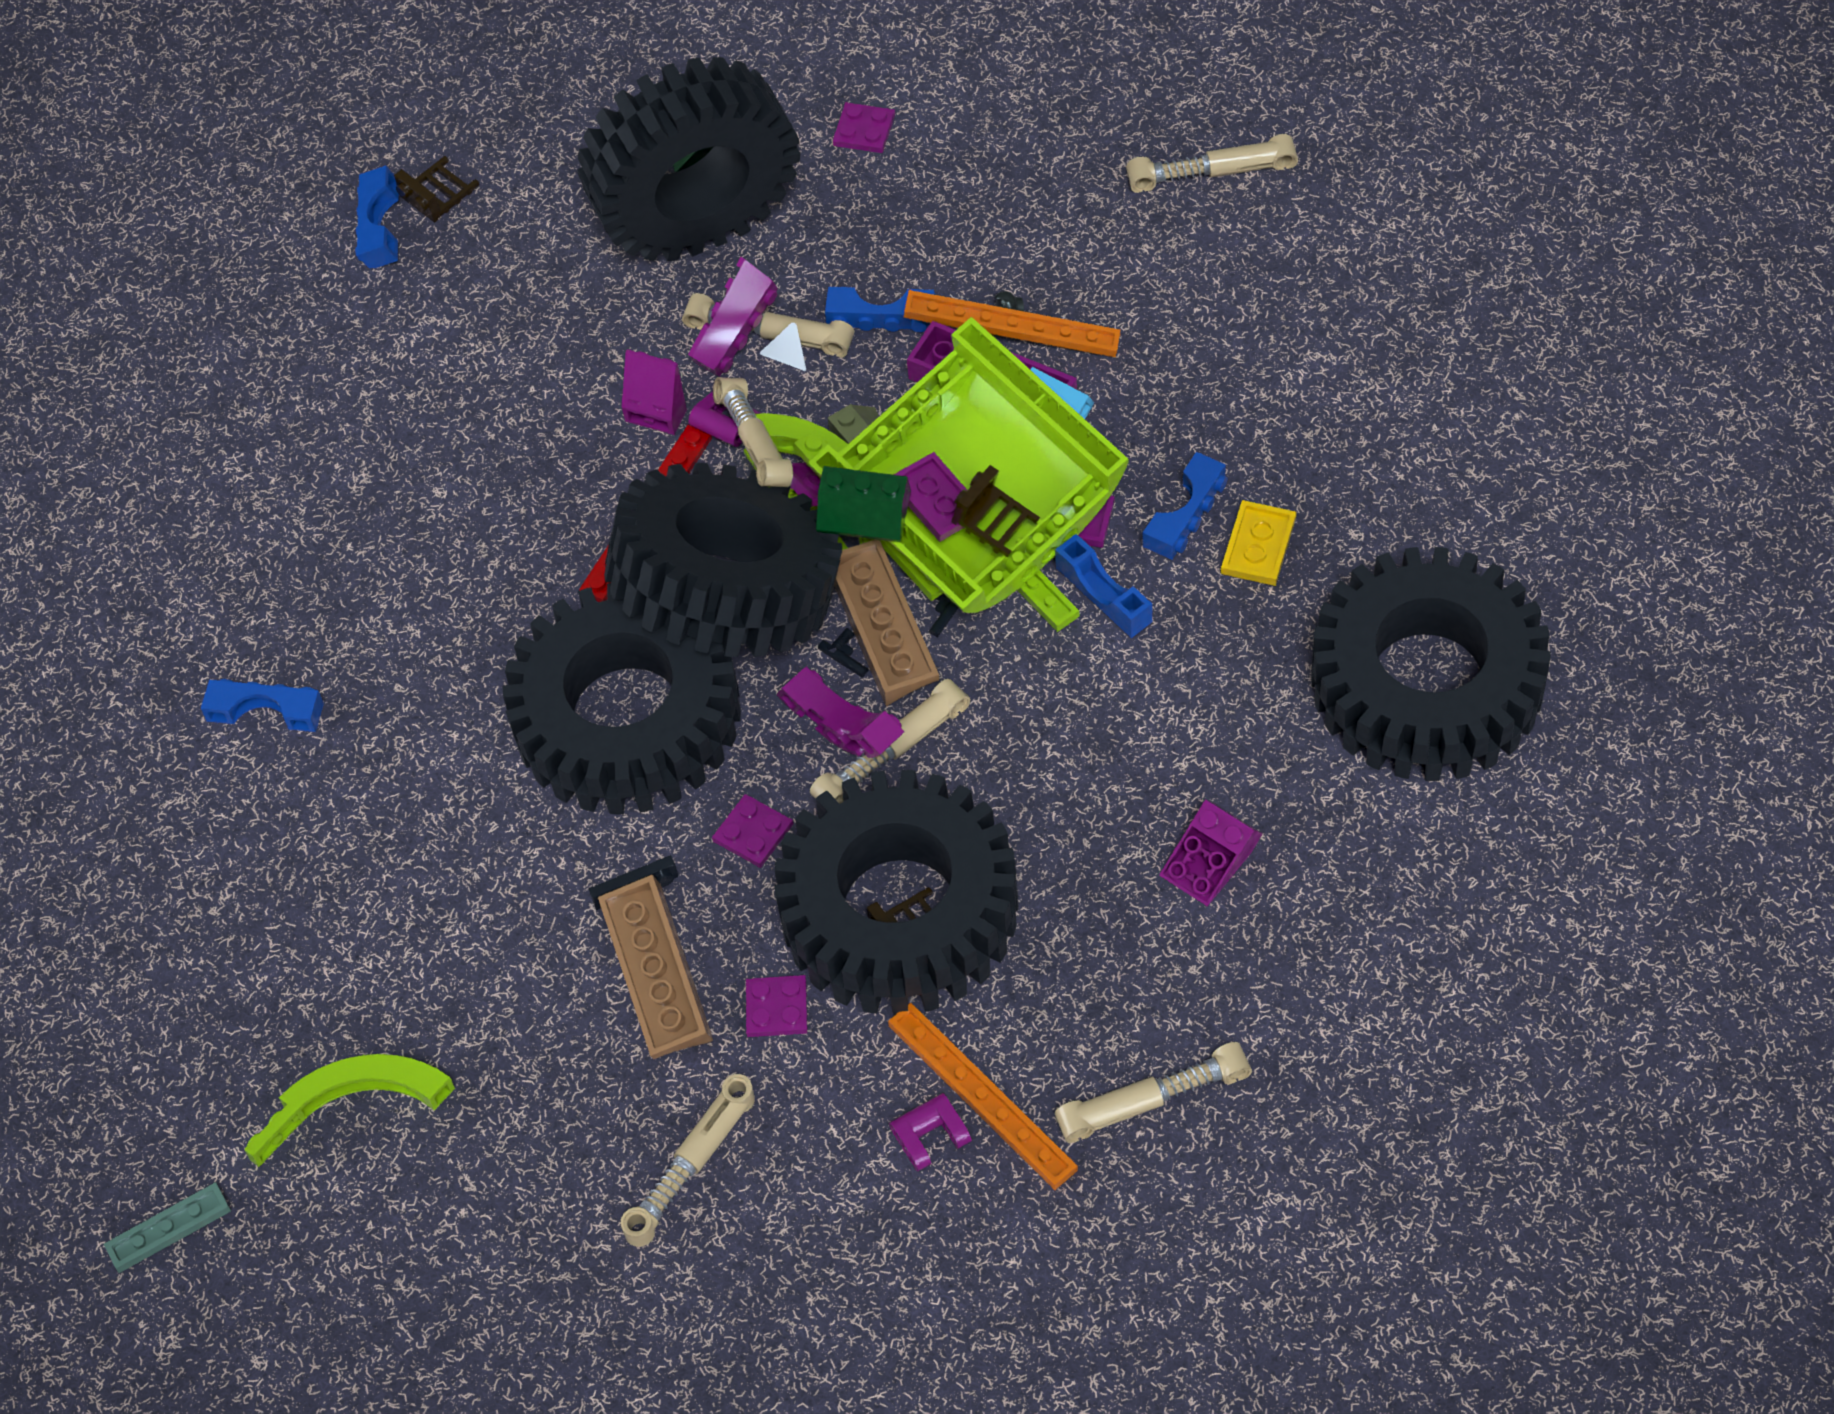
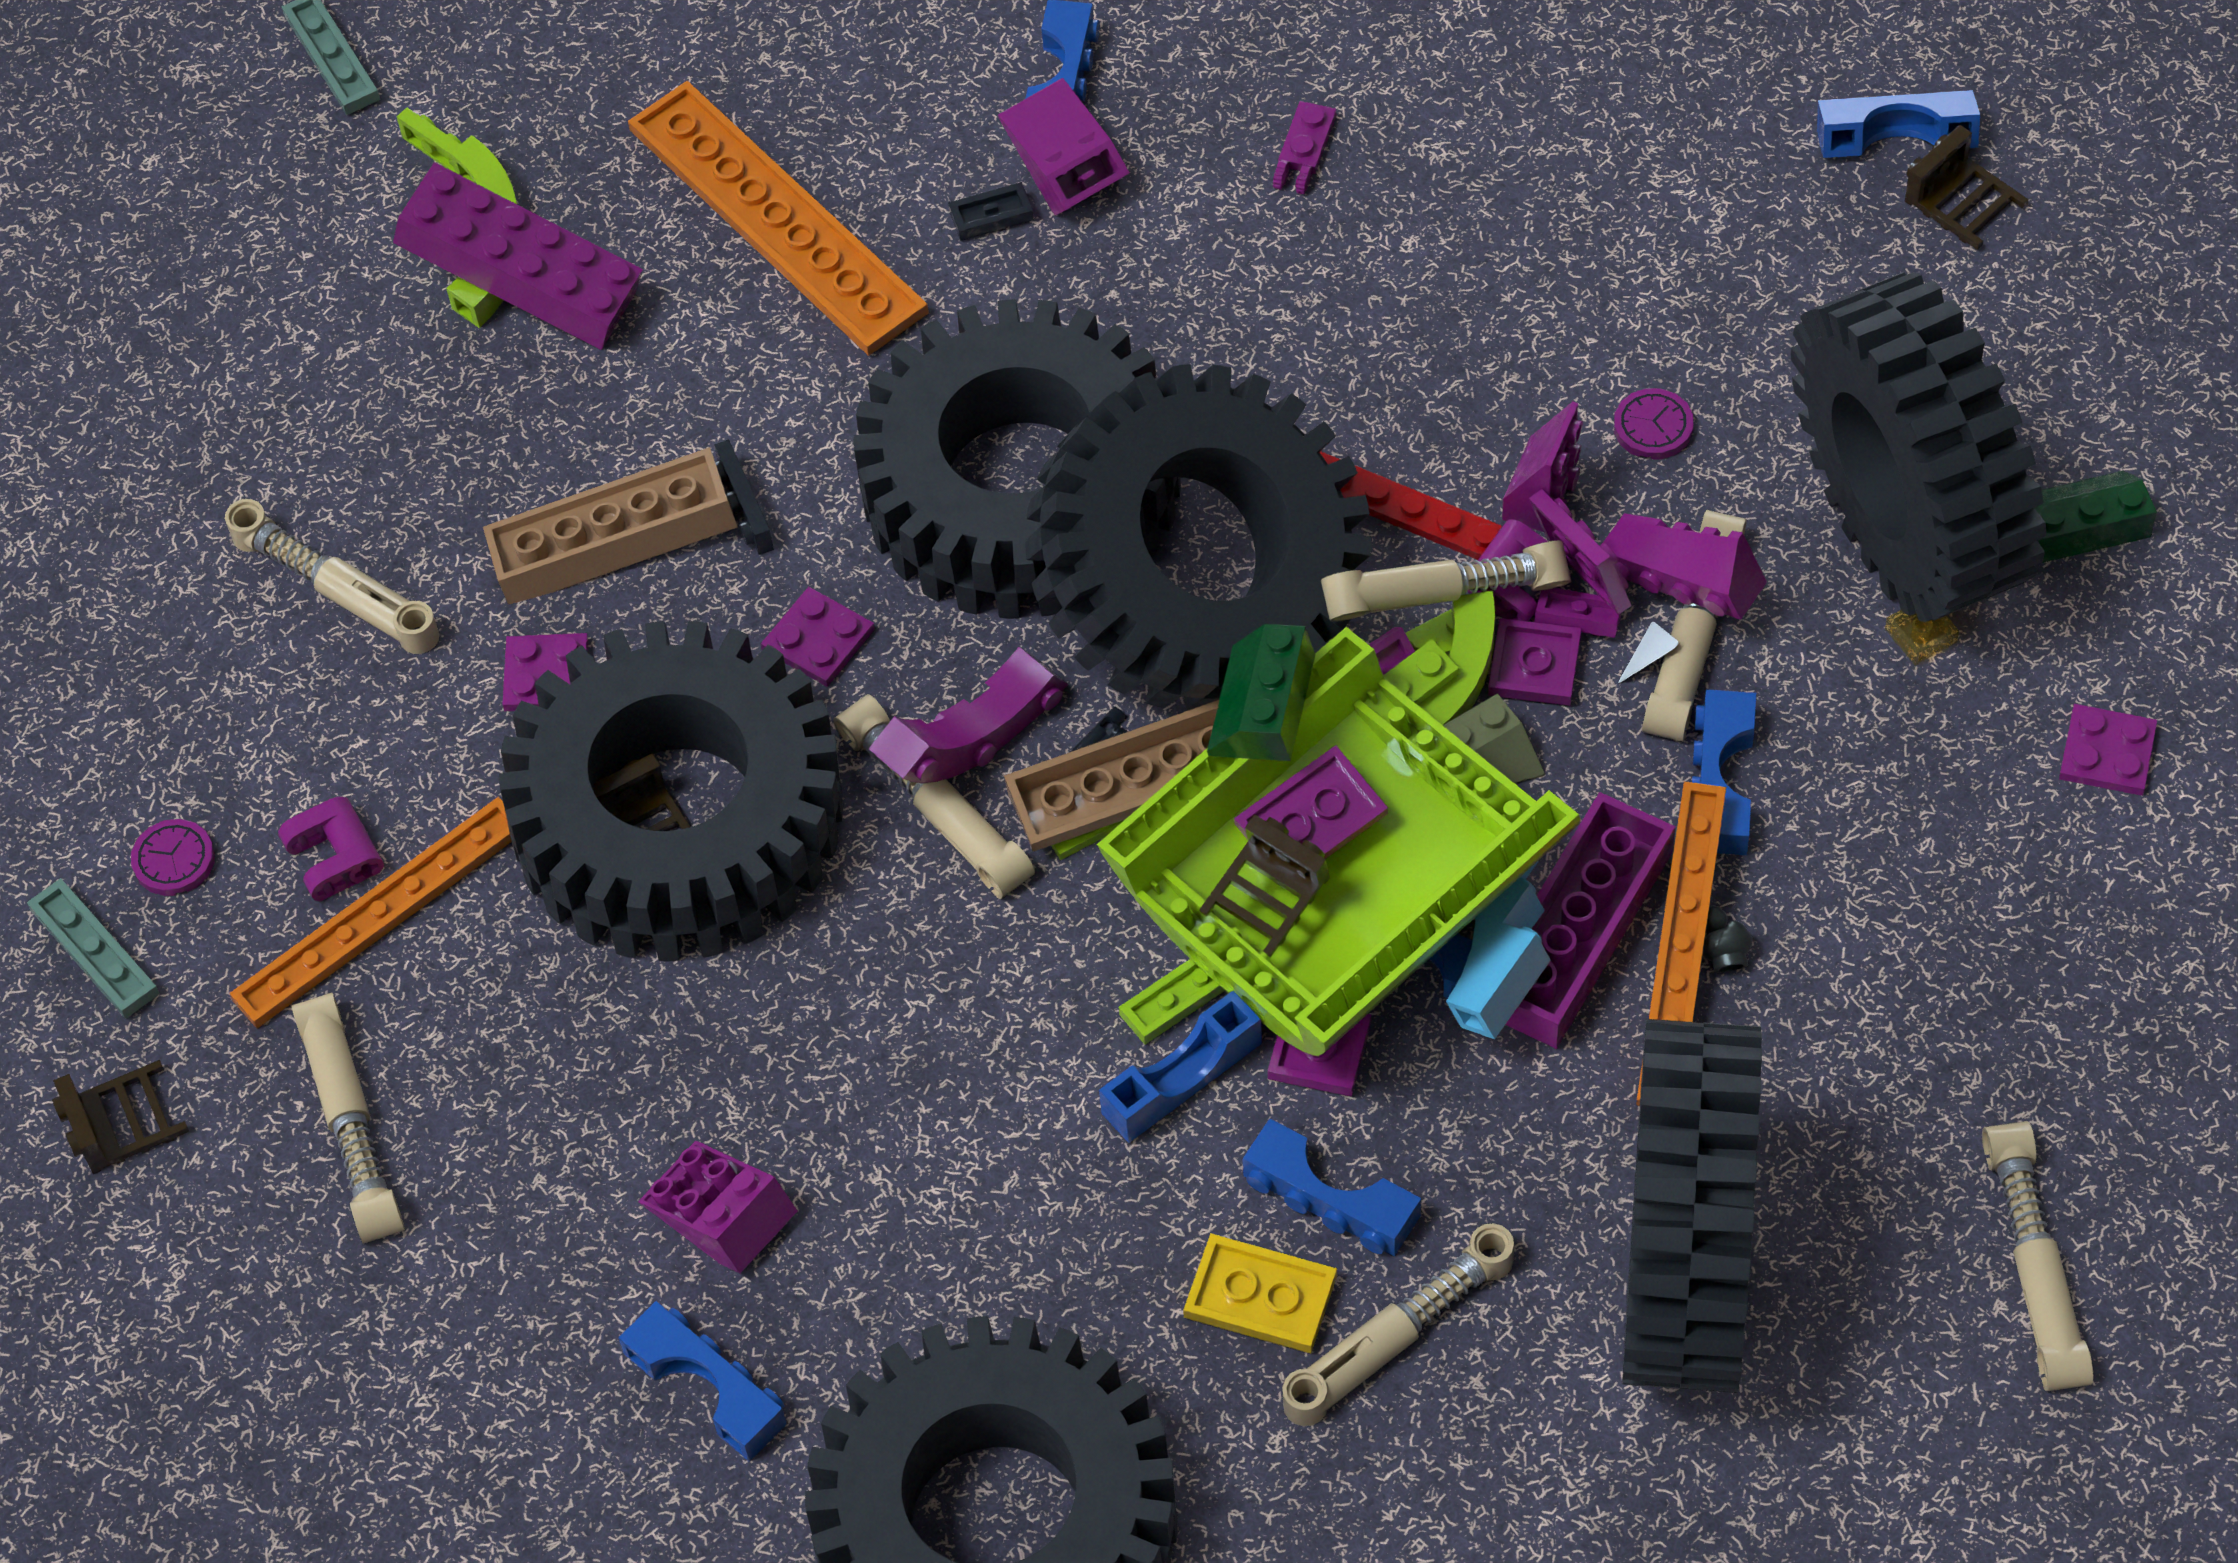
camera: 90 degrees right, 0 degrees up
none -> sand green plate [27,878,160,1019]
none -> dark brown plate [52,1060,189,1174]
none -> magenta tile [131,819,215,896]
none -> magenta brick [393,162,643,350]
none -> blue arch [618,1301,787,1462]
none -> orange plate [628,81,929,356]
none -> black plate [948,182,1034,241]
none -> magenta slope [997,78,1130,216]
none -> magenta hinge [1273,101,1337,194]
none -> tan piece [1282,1223,1514,1426]
none -> magenta plate [1488,618,1581,706]
none -> magenta plate [1529,489,1631,615]
none -> magenta plate [1534,588,1622,638]
none -> magenta tile [1614,388,1693,460]
none -> black tyre [1622,1019,1762,1393]
none -> clear yellow piece [1885,610,1959,665]

